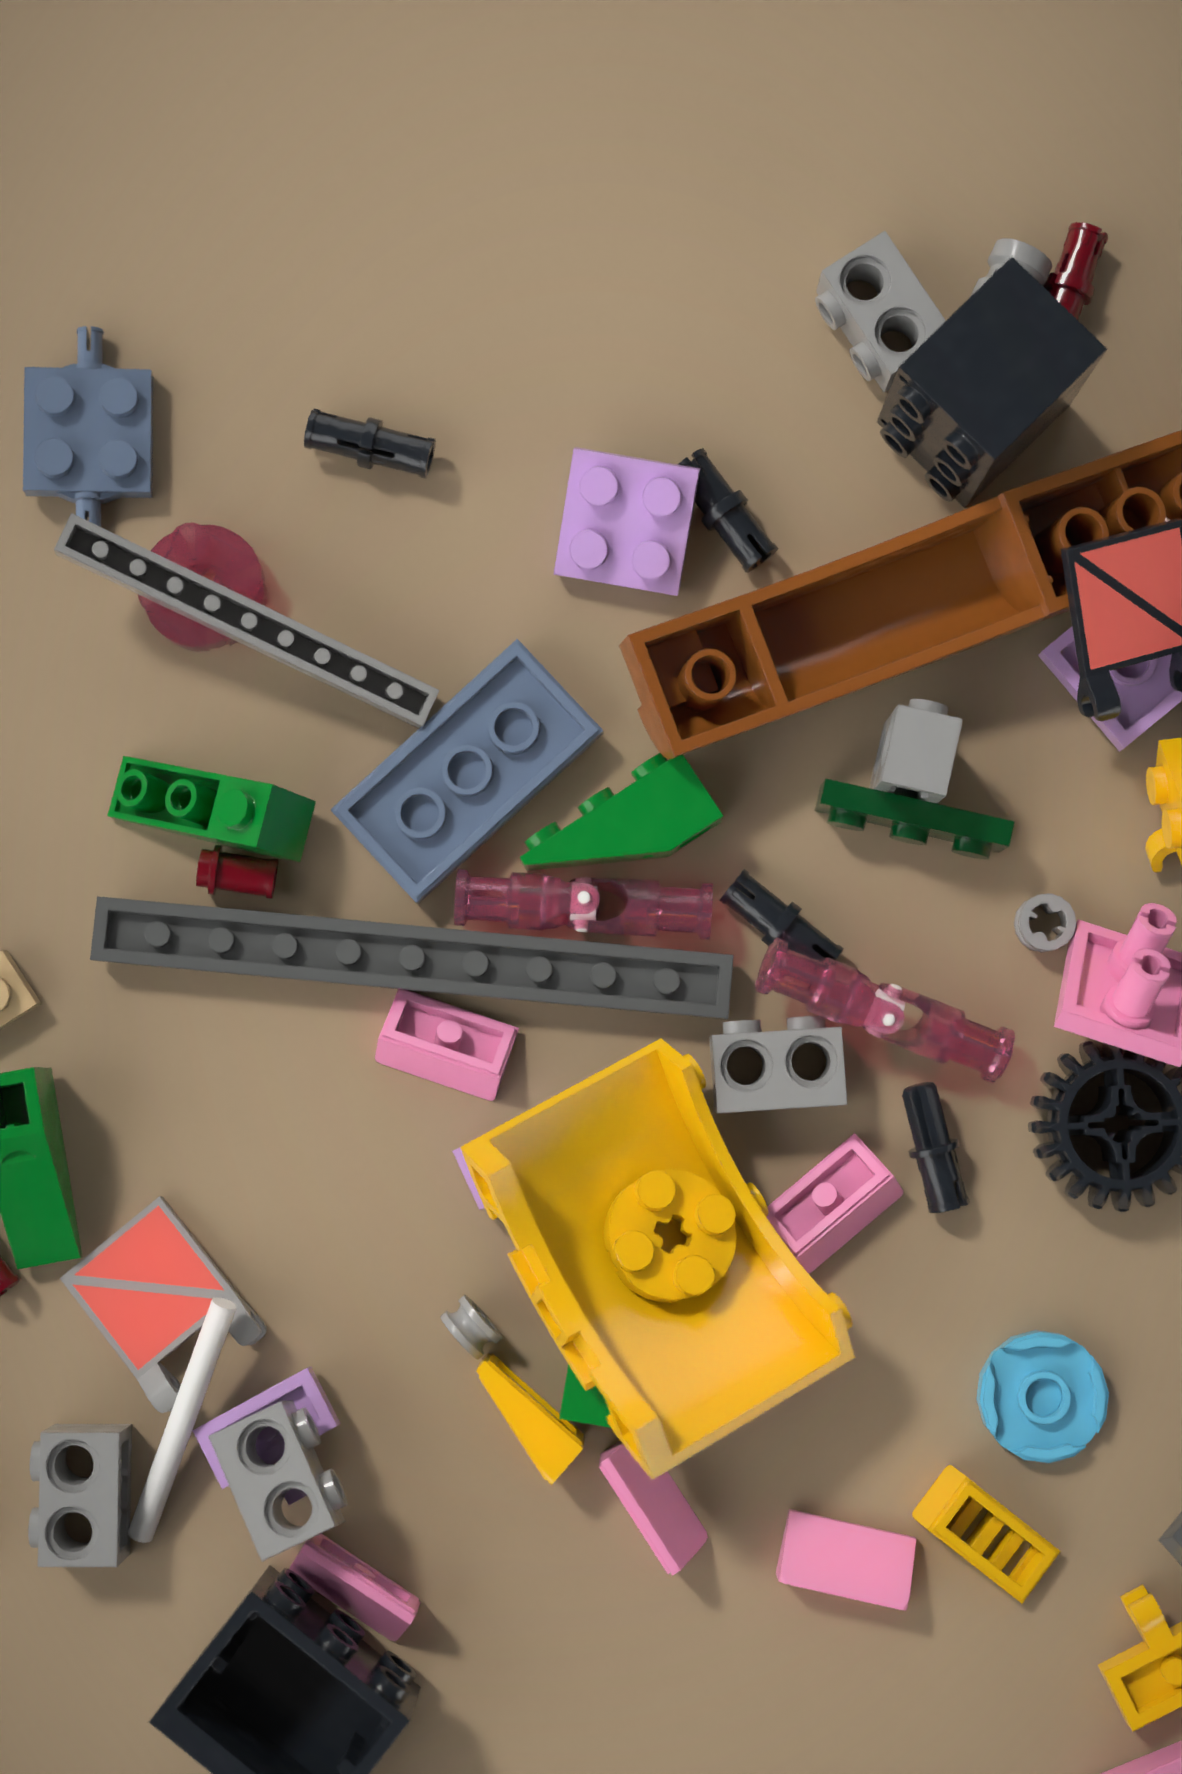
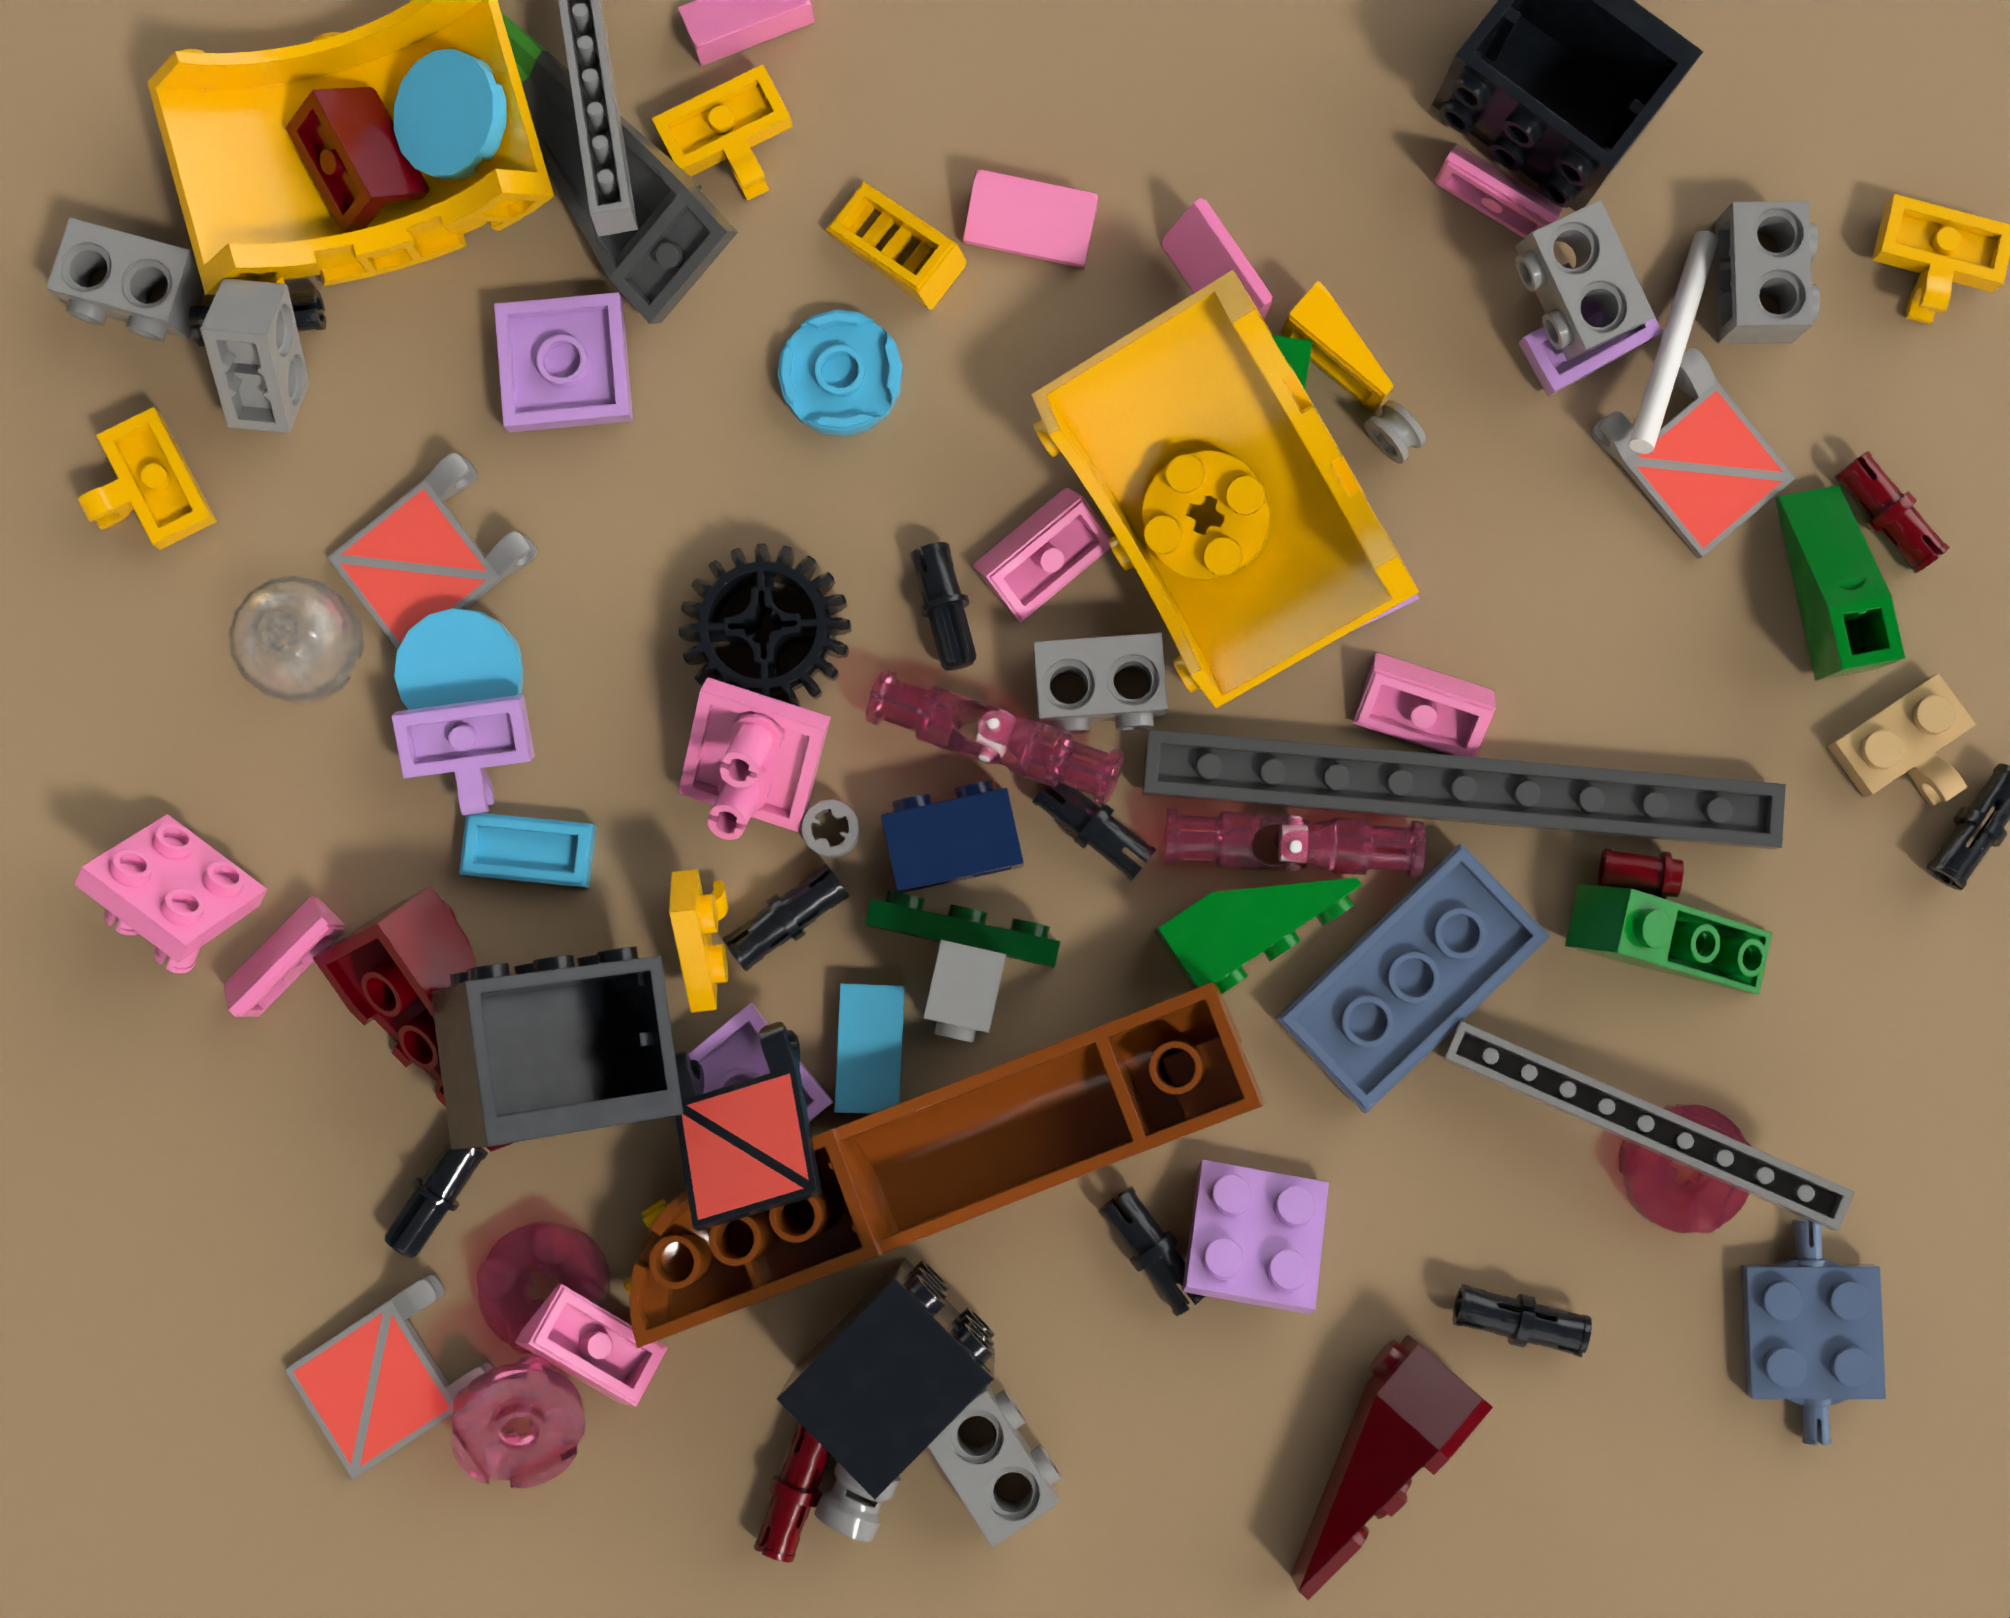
camera: 175 degrees right, 0 degrees up
none -> black pin [722,864,850,971]
none -> medium azure tile [835,983,905,1114]
none -> dark blue brick [881,780,1024,893]
none -> dark red wedge [1290,1335,1493,1600]

